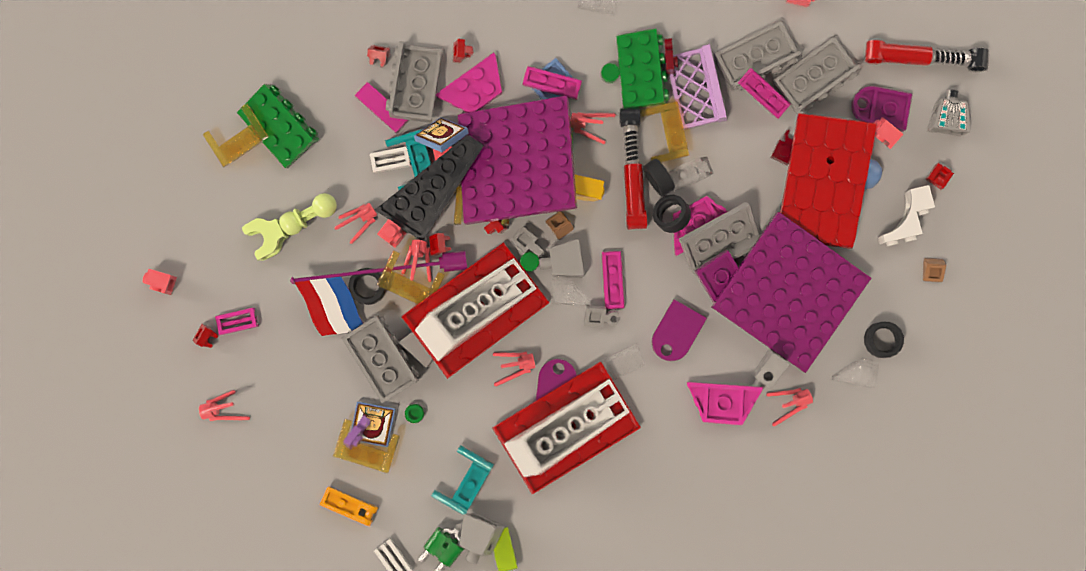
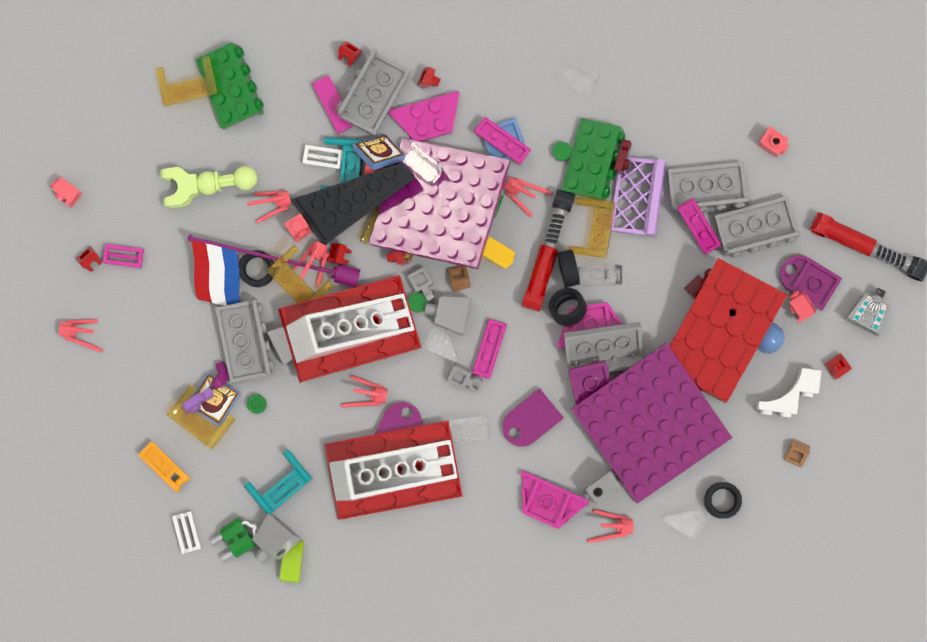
camera: 20 degrees right, 0 degrees up
none -> magenta arm [211,362,229,389]
none -> clear panel [403,141,444,185]

